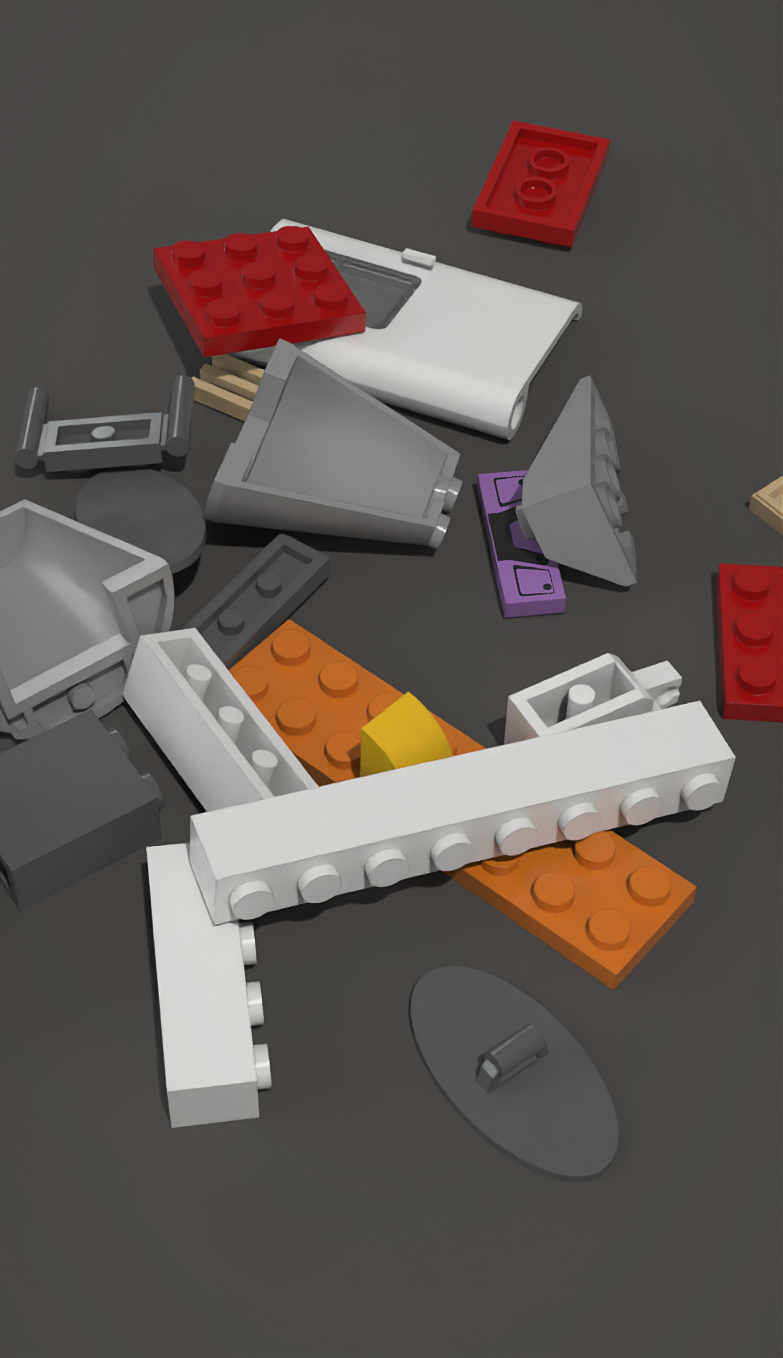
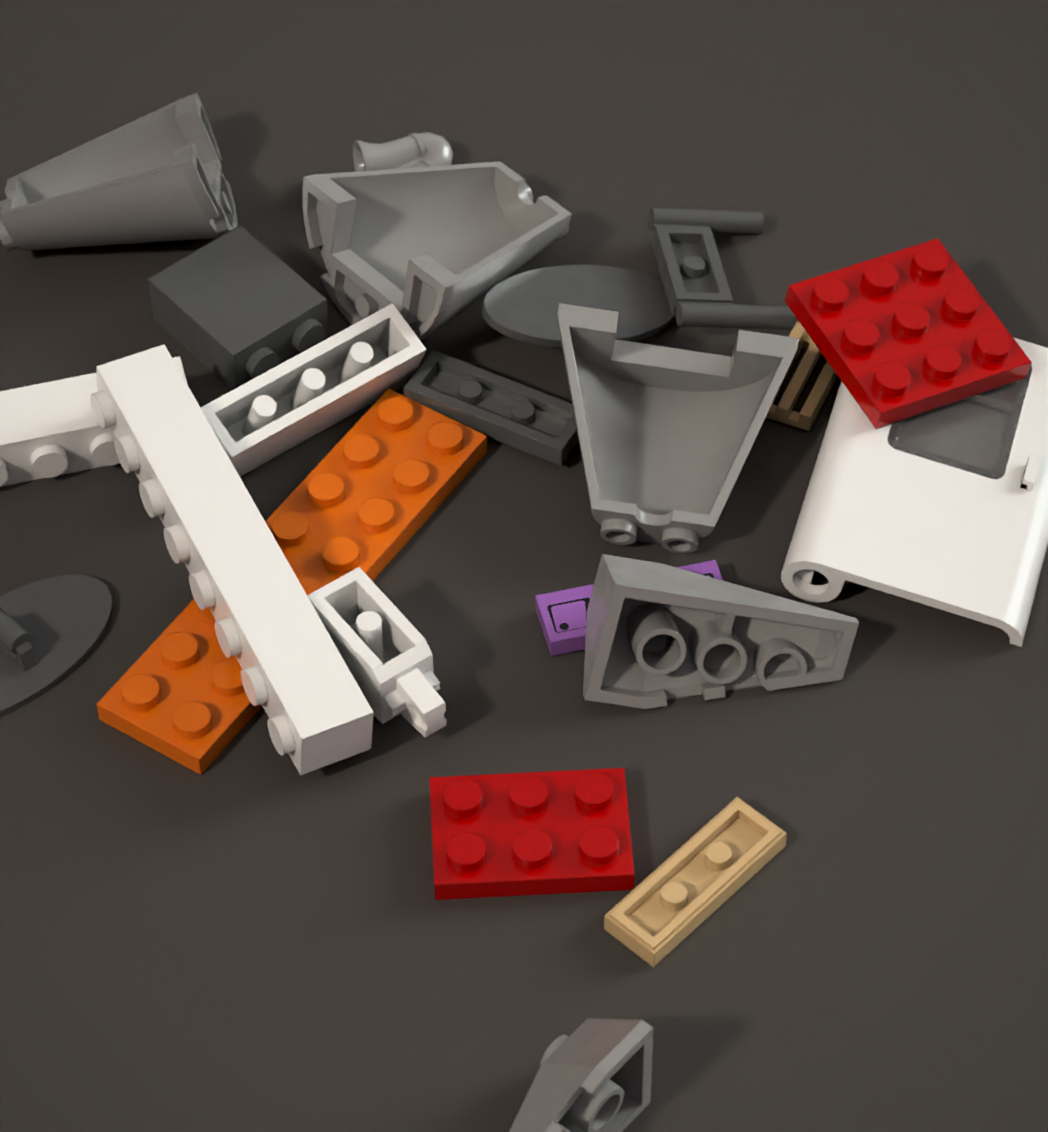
camera: 85 degrees right, 0 degrees up
yellow brick [360,692,453,777] -> none

